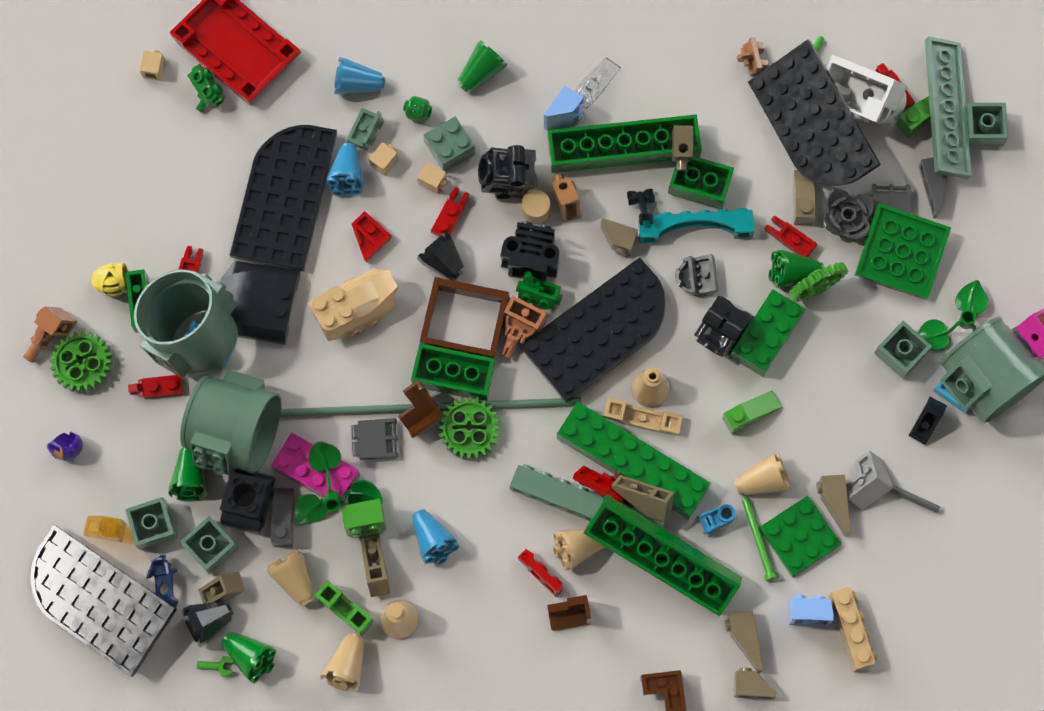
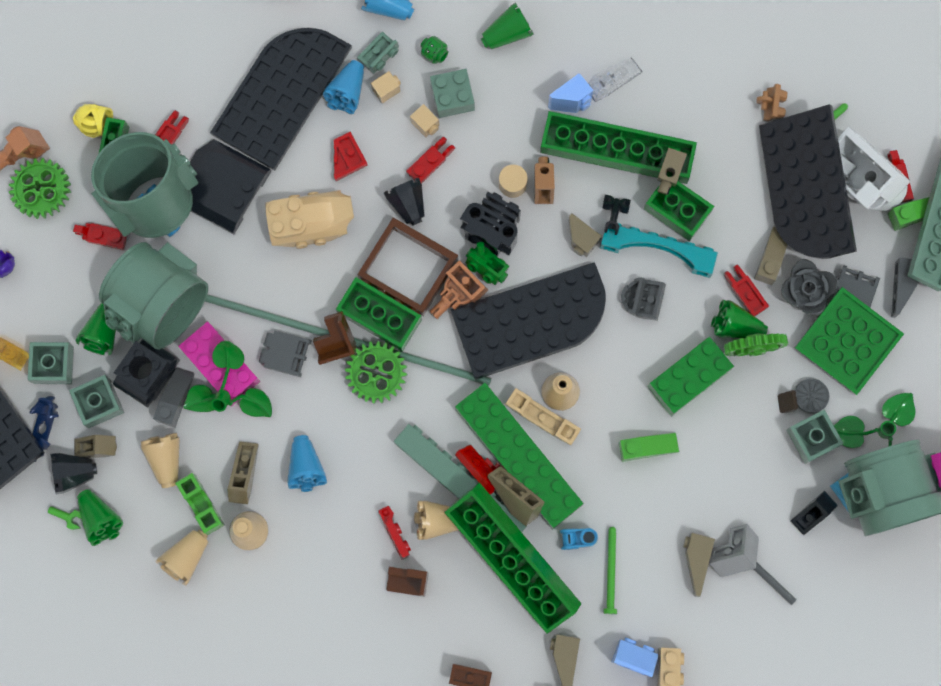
camera: 20 degrees right, 5 degrees up
bright green brick [341,499,386,538] -> none
black piece [478,145,537,199] -> none
black piece [694,295,754,357] -> none
tan cone [734,453,791,495] -> none
green plate [759,495,841,577] -> none
none -> dark brown slope [778,390,798,413]
none -> dark grey wheel [795,379,829,413]

